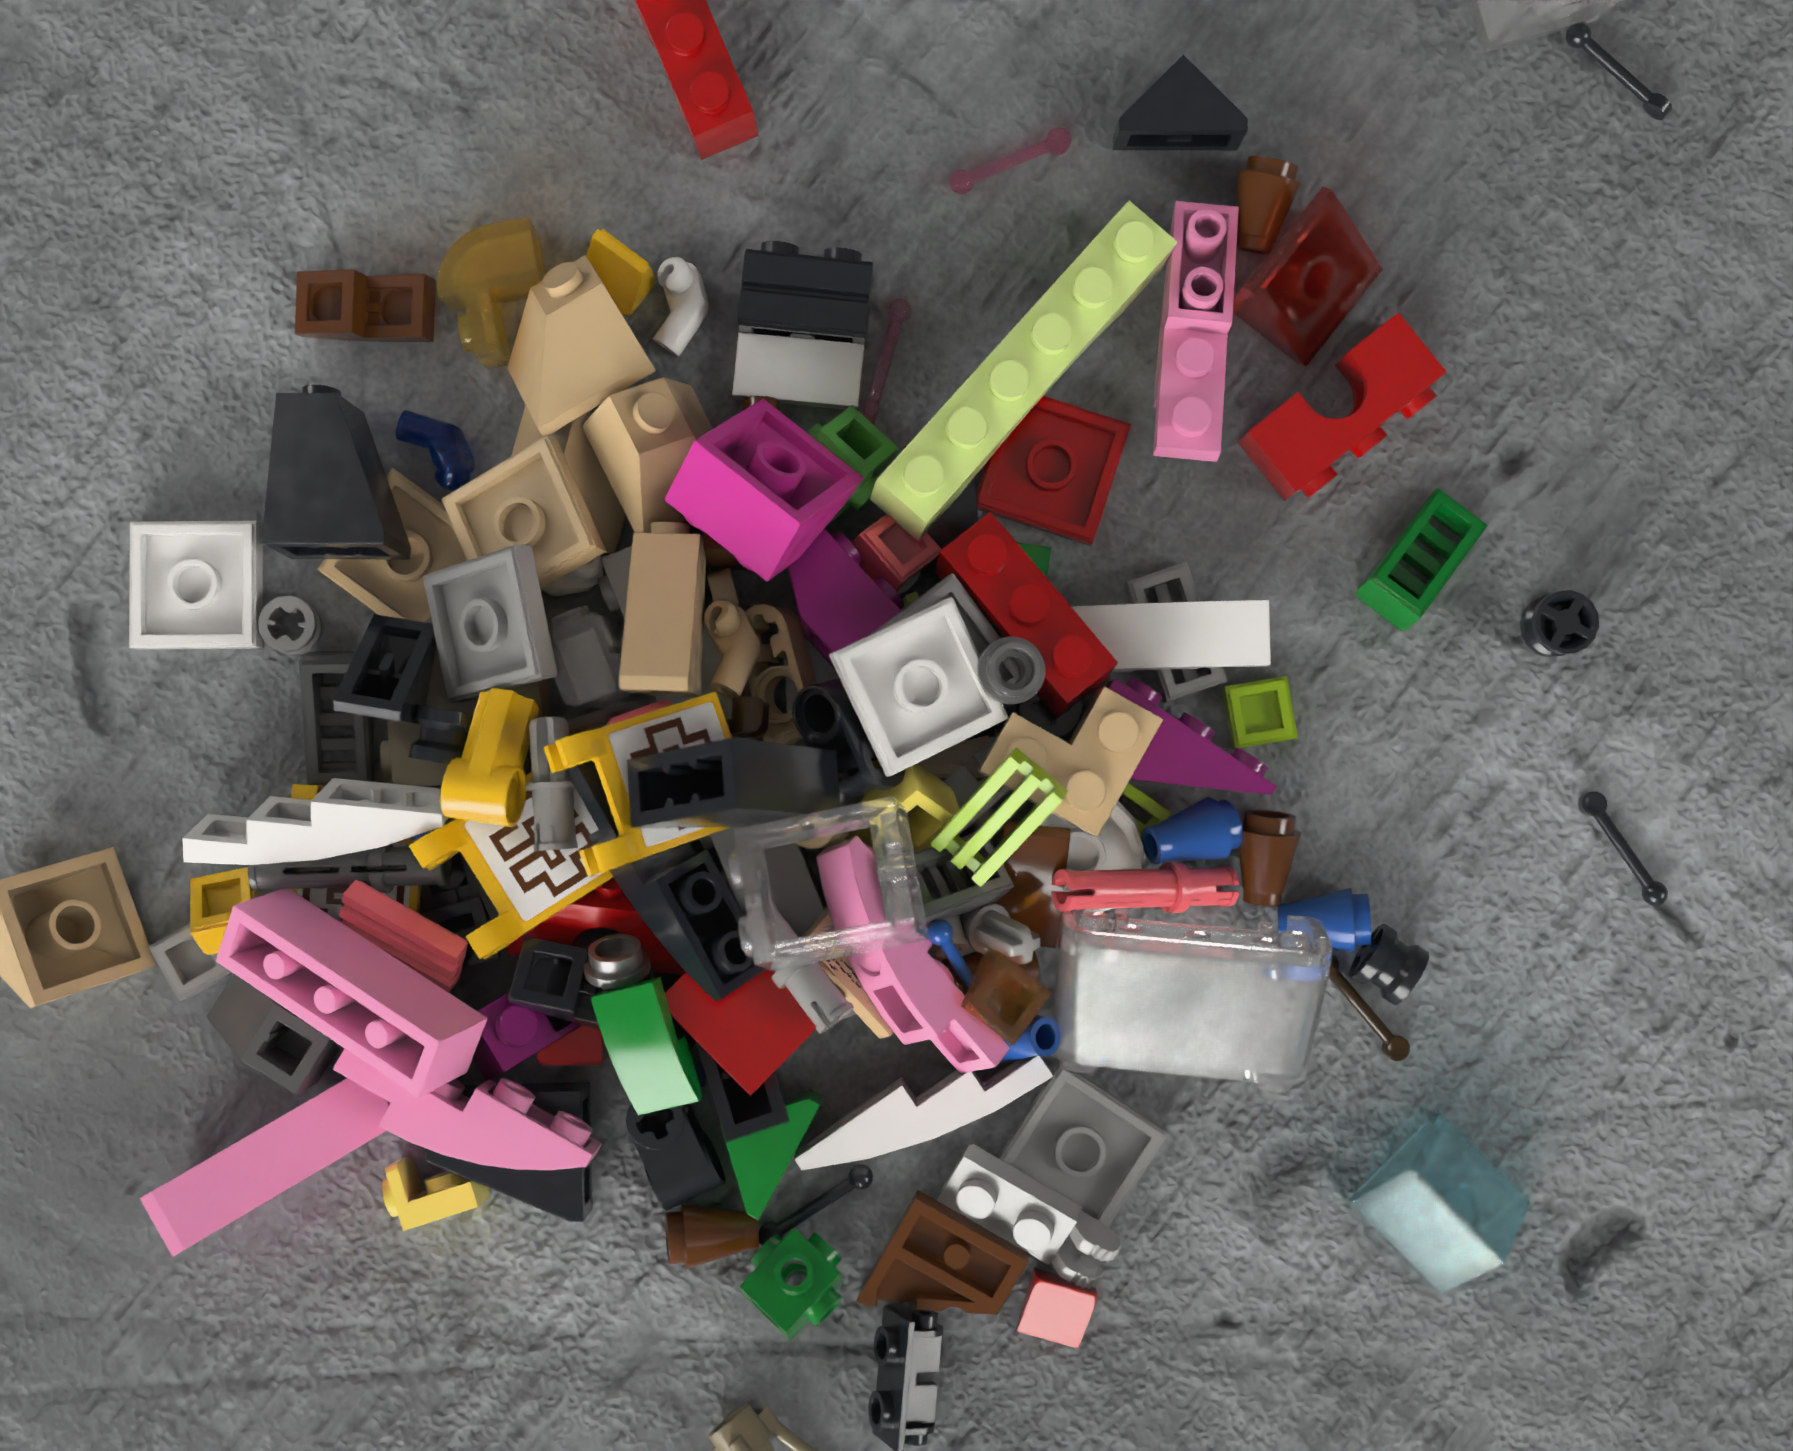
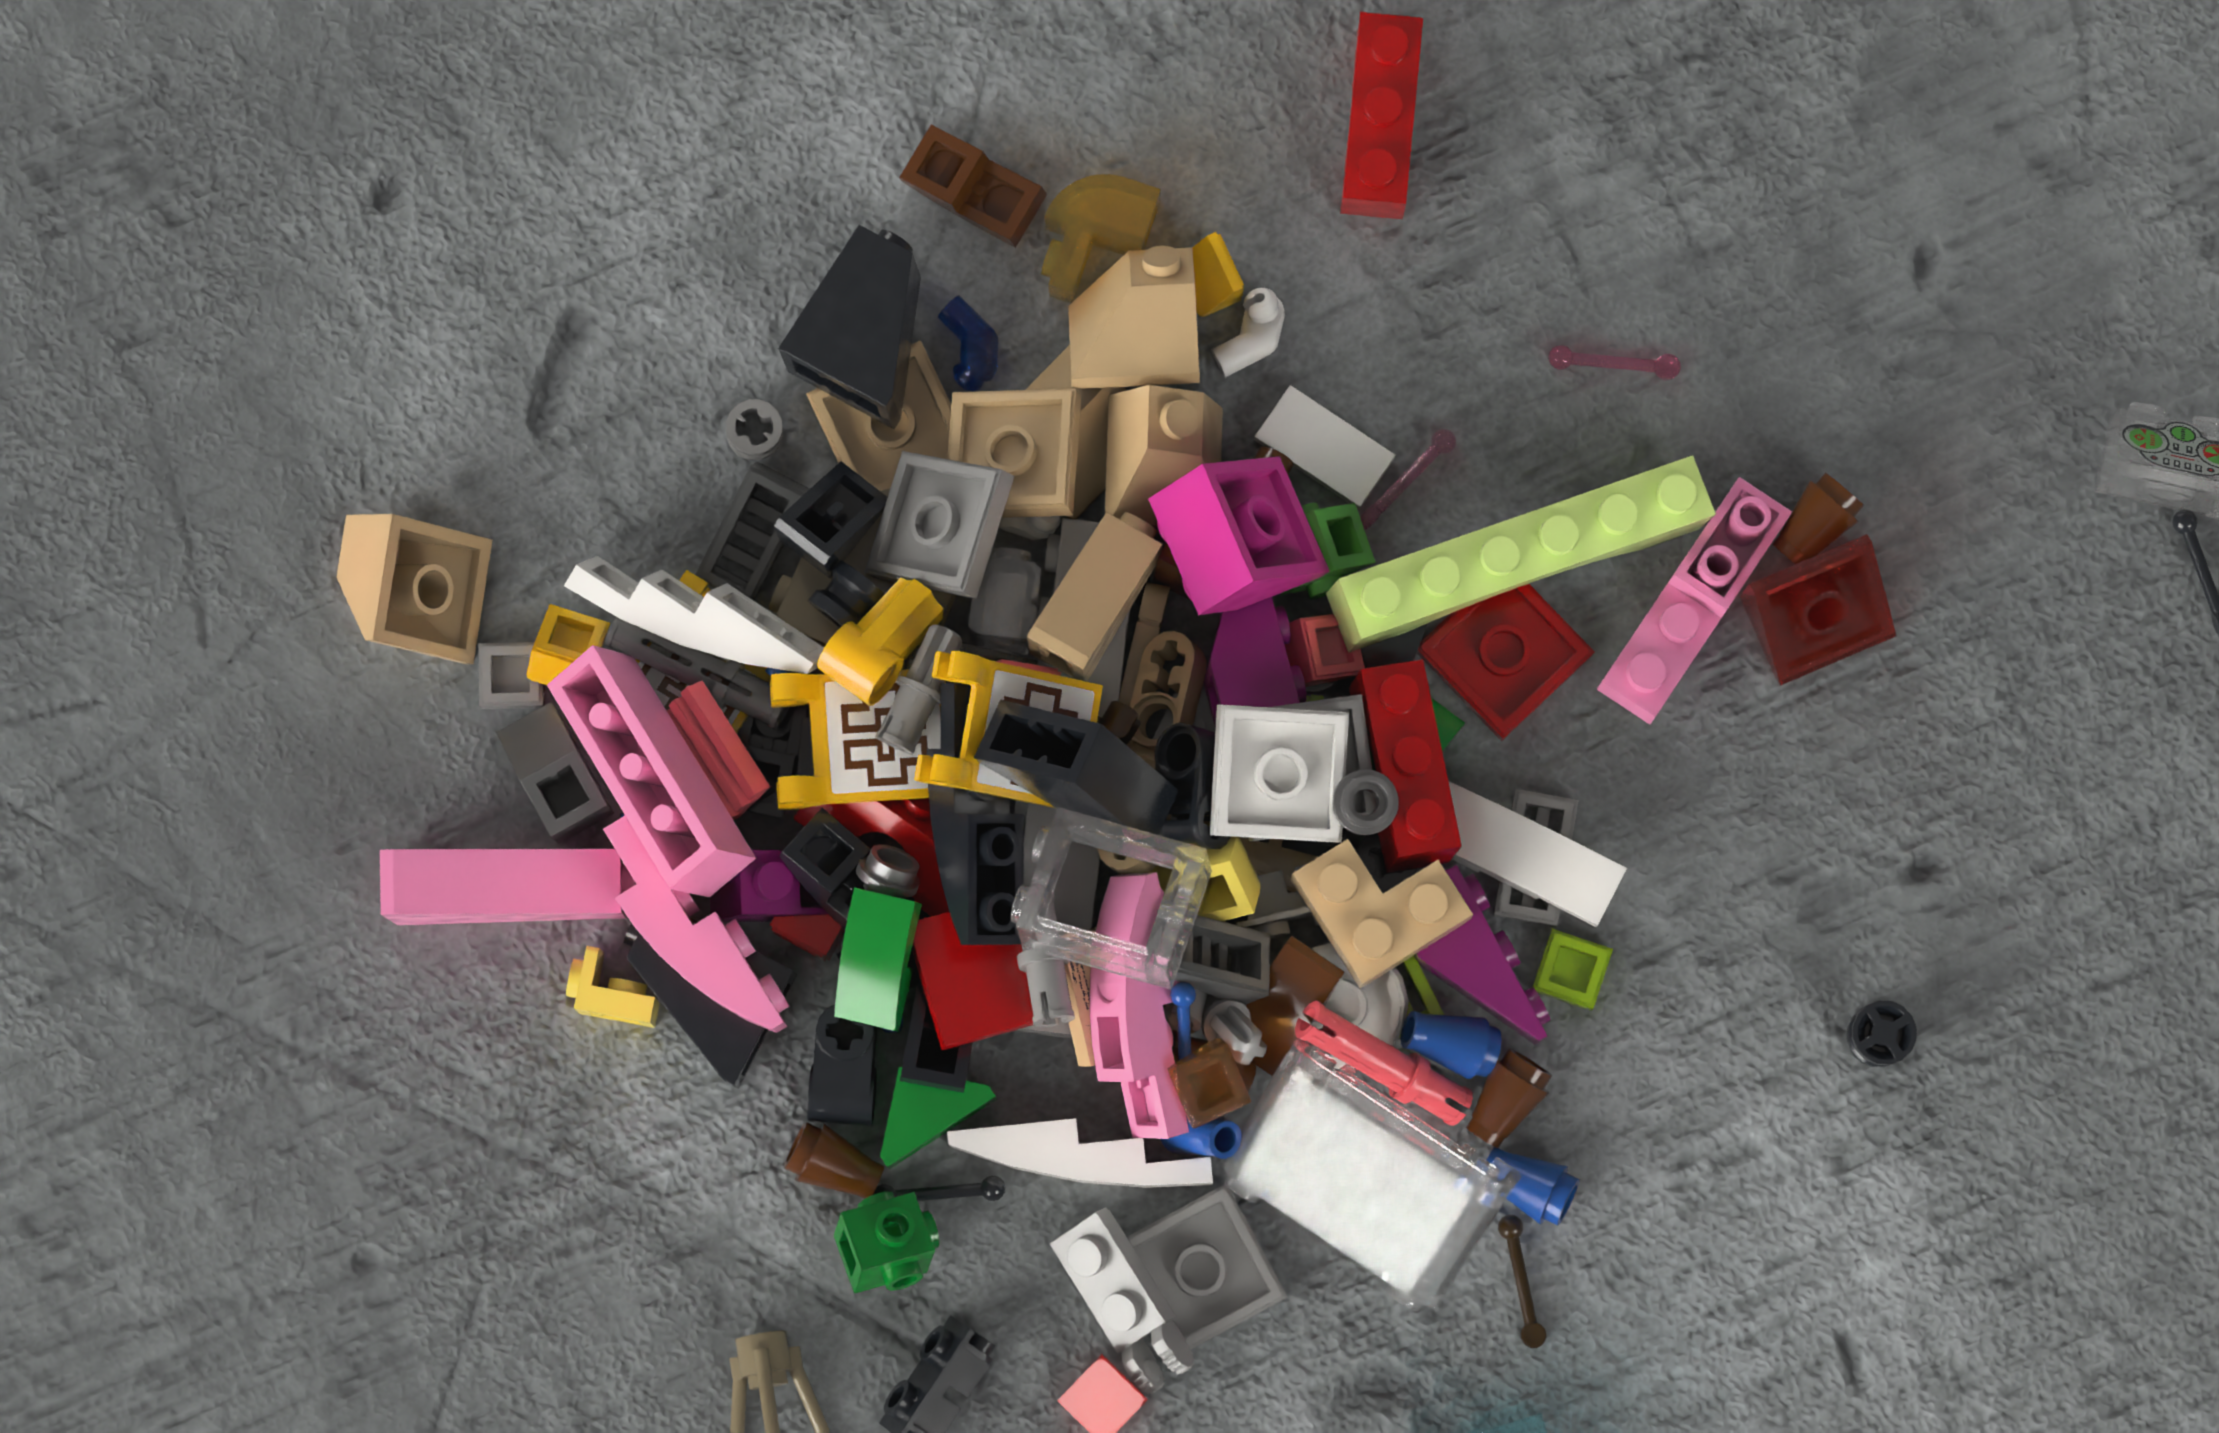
camera: 30 degrees right, 5 degrees down
white tile [129,521,263,649] -> none
tan arm [704,600,761,699] -> none
black brick [738,241,874,349] -> none
reddish brown wing [856,1189,1029,1315] -> none
lime tile [930,747,1068,887] -> none
black slope [1113,55,1248,151] -> none
red arch [1237,312,1446,501] -> none
black wheel [1349,924,1429,1005] -> none
green slope [1355,487,1488,631] -> none
black hinge [1578,792,1668,906] -> none

